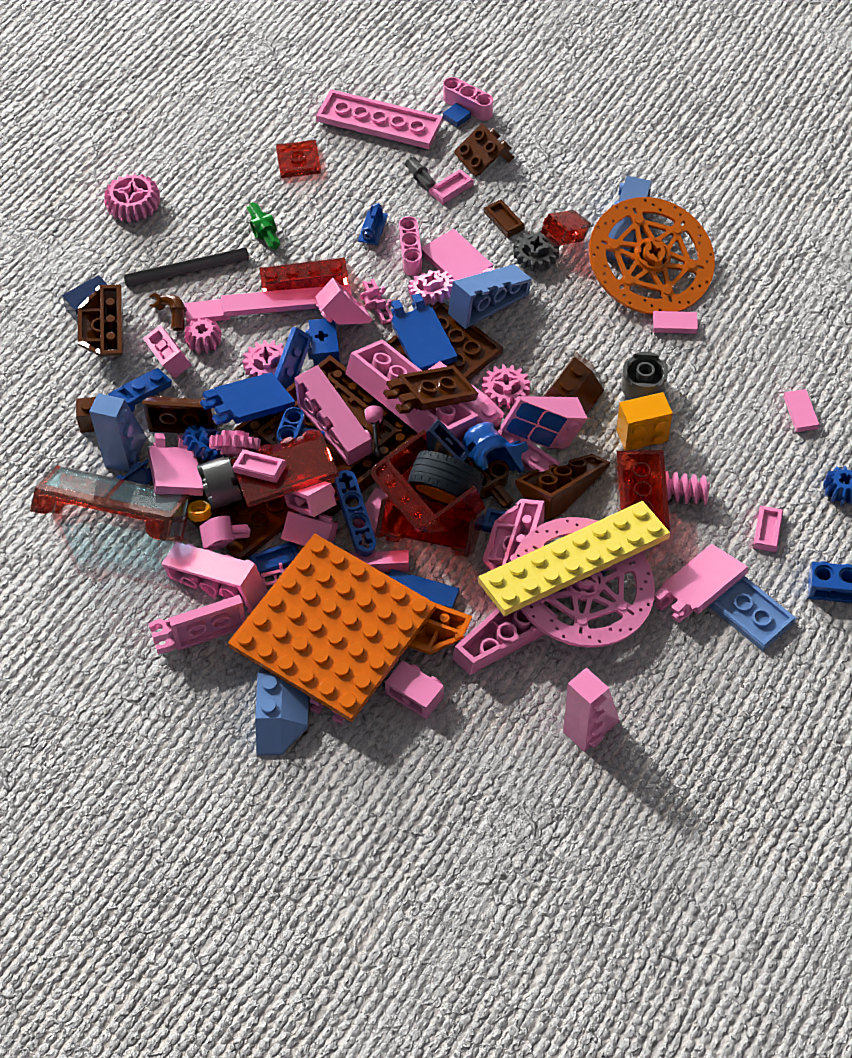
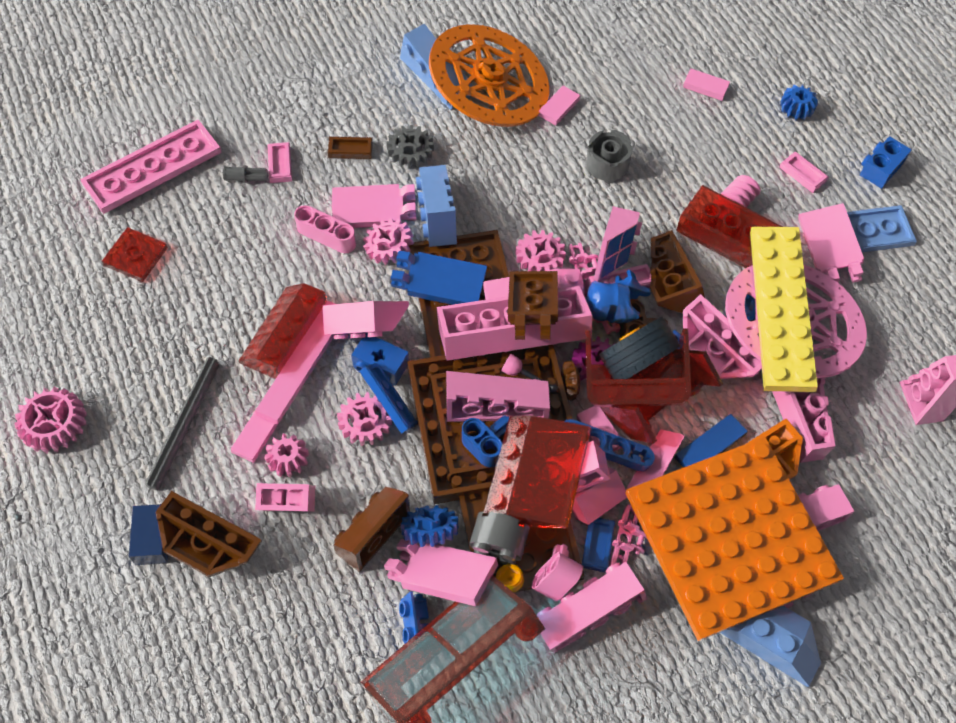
camera: 60 degrees left, 5 degrees up
reddish brown brick [76,397,96,433] -> none
medium blue wedge [89,393,147,472] -> none
blue plate [108,368,172,413] -> none
bright pink tile [148,595,246,655] -> none
reddish brown piece [149,293,187,331] -> none
blue tile [200,372,296,425] -> none
bright pink gear [209,430,261,457] -> none
bright pink tile [232,450,287,483] -> none
green axle [247,202,280,250] -> none
blue hinge [358,203,388,245] -> none
bright pink piece [360,279,393,325] -> none
dark blue slope [426,419,470,462] -> none
bright pink beam [443,77,493,121] -> none
blue tile [443,103,471,127] -> none
reddish brown bracket [454,123,515,176] -> none
clear red brick [540,210,591,246] -> none
reddish brown wedge [543,352,604,415] -> none
light orange brick [616,392,673,451] -> none

